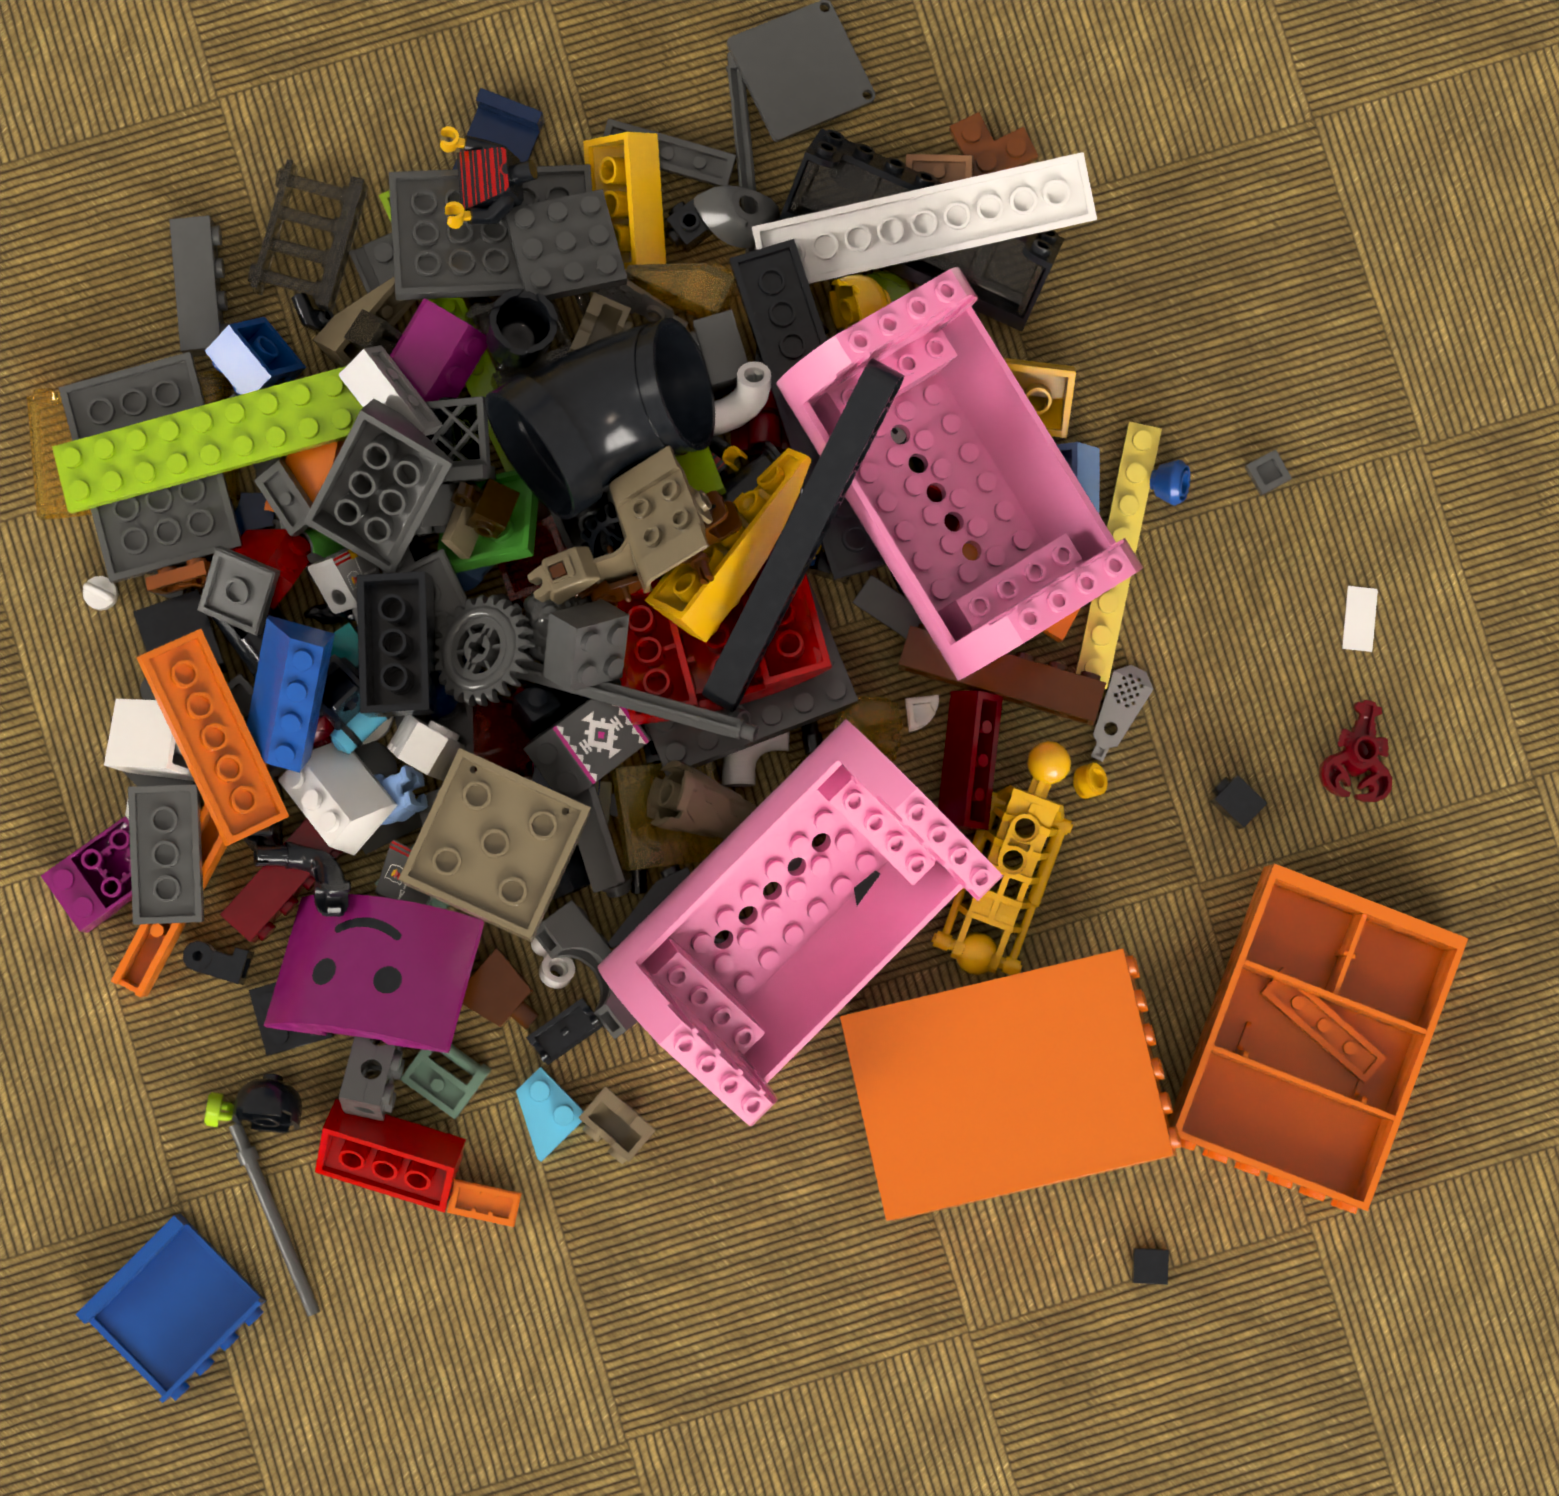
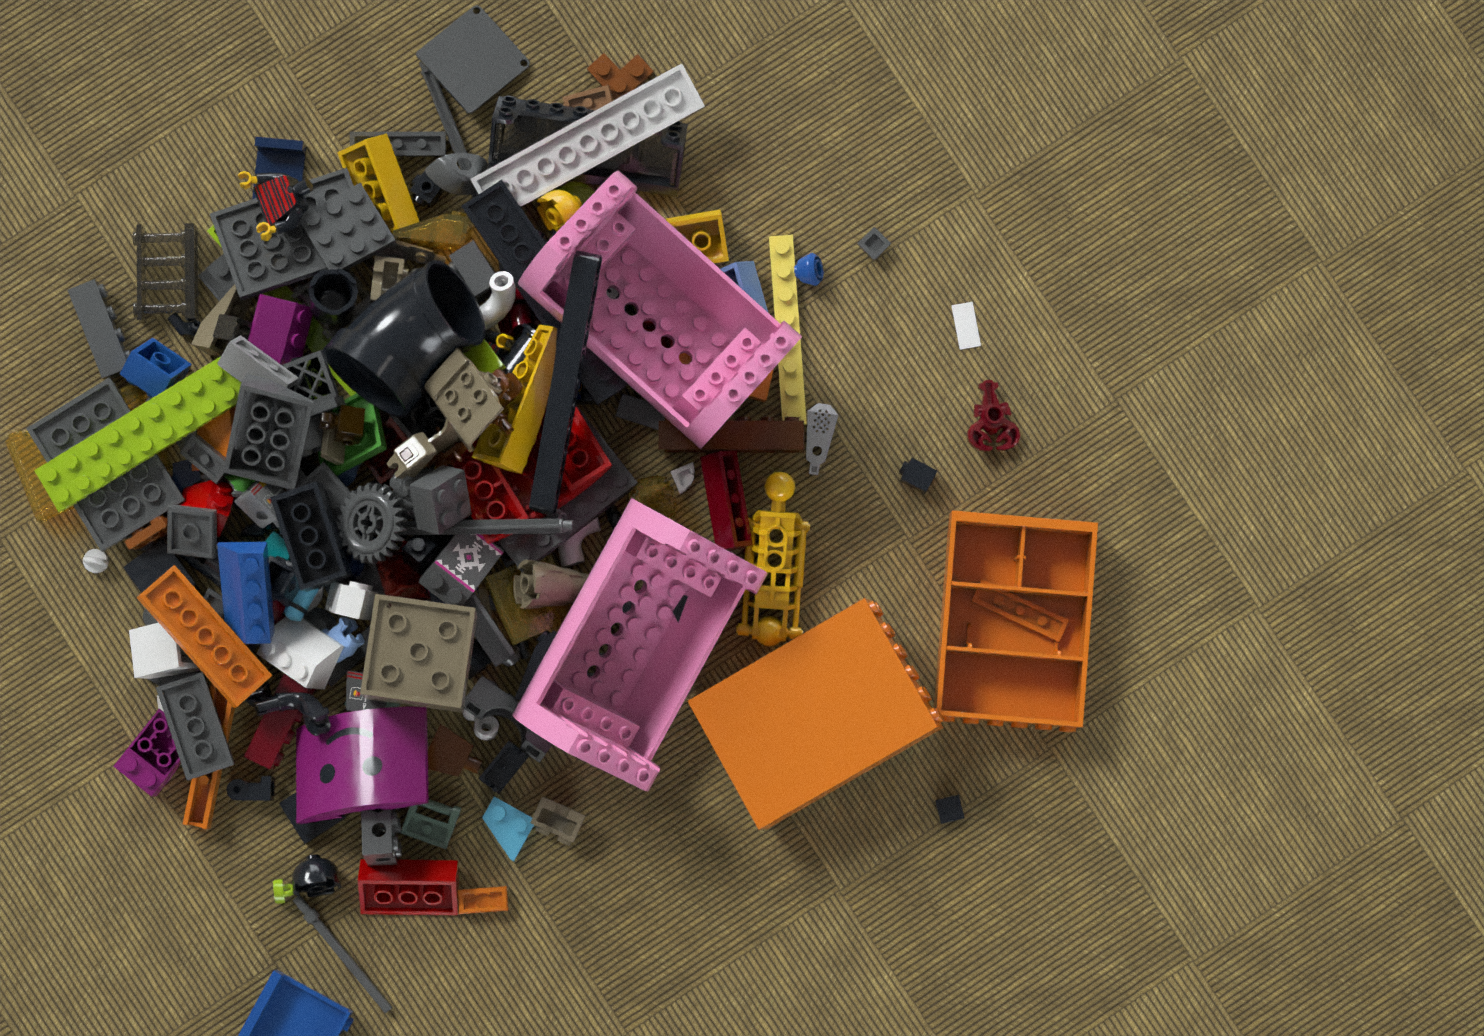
camera: 15 degrees left, 0 degrees up
yellow tile [1073,762,1108,799] -> none

